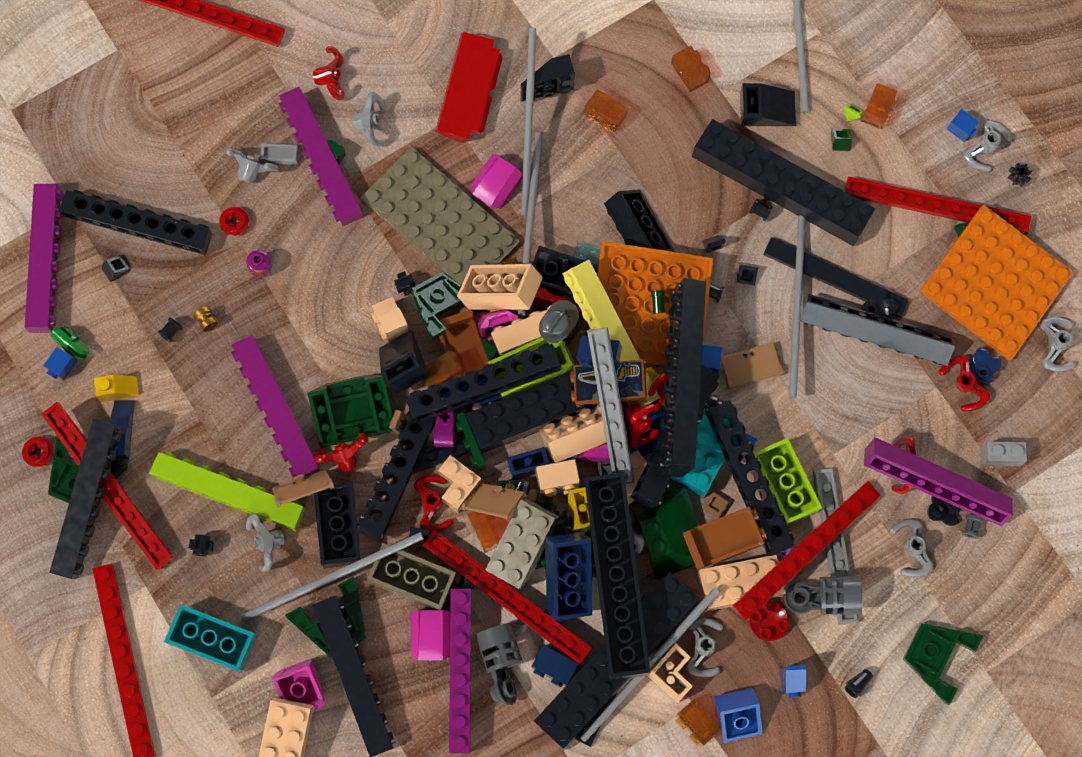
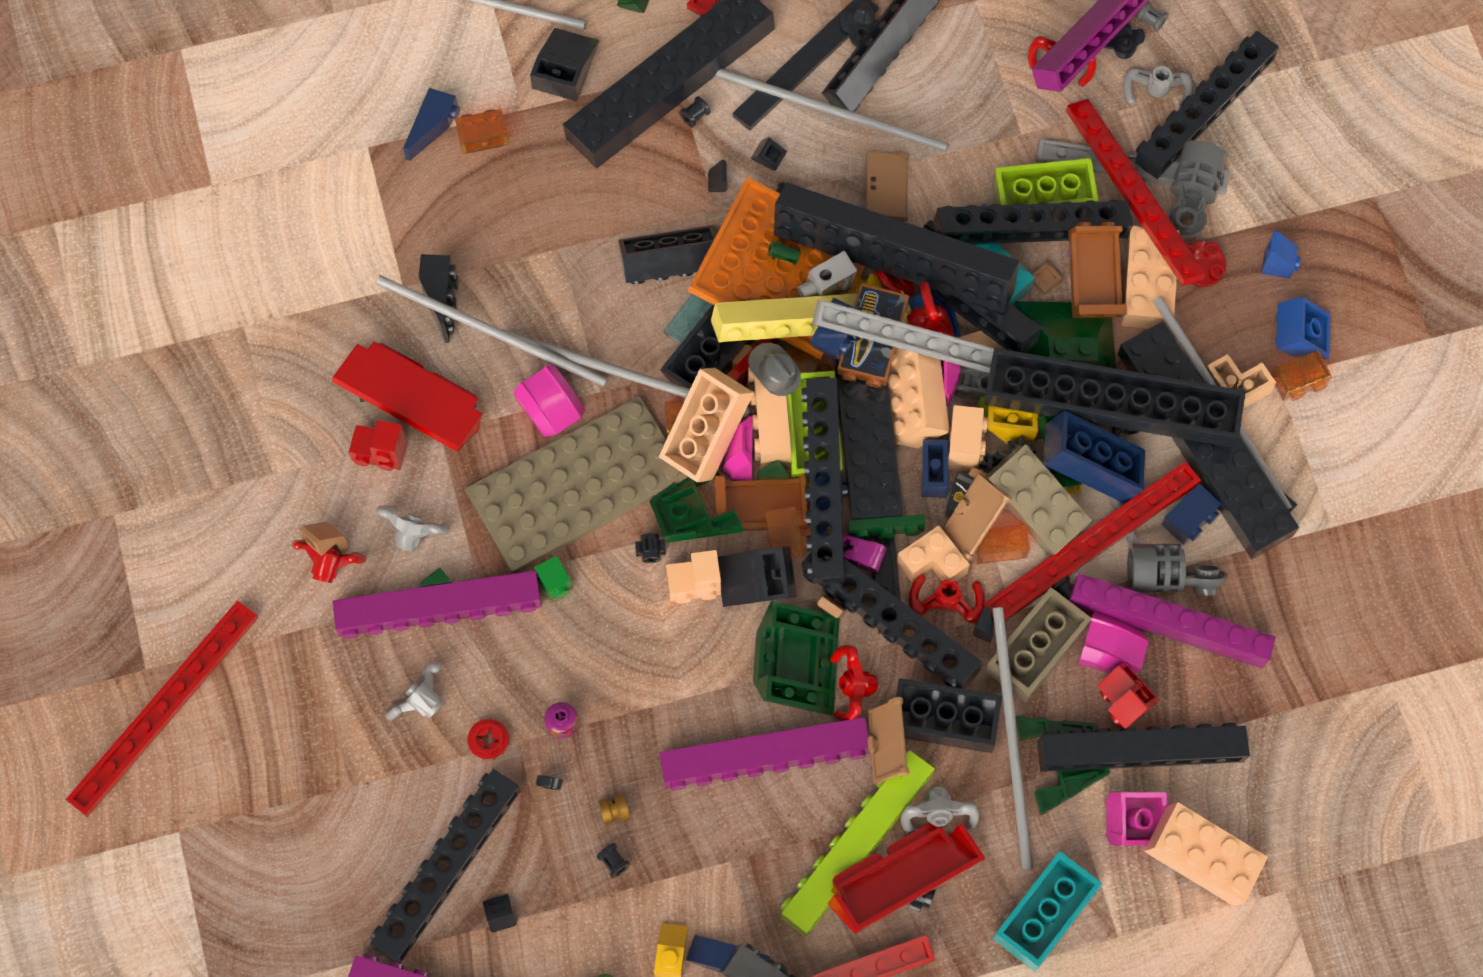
camera: 70 degrees left, 5 degrees down
light grey tile [260,143,299,164] -> none
clear orange brick [584,89,628,132] -> none
light grey piece [686,618,723,678] -> none
black cone [844,669,873,698] -> none
dark green wing [903,623,983,705] -> none
none -> medium nougat slope [299,522,349,556]
none -> red brick [349,420,407,471]
none -> dark blue slope [403,88,460,160]
none -> green brick [534,556,572,600]
none -> black tile [536,775,563,790]
none -> light grey torso [797,251,857,297]
none -> red slope [827,823,985,934]
none -> red brick [1097,662,1160,729]
none -> black brick [1135,31,1279,179]

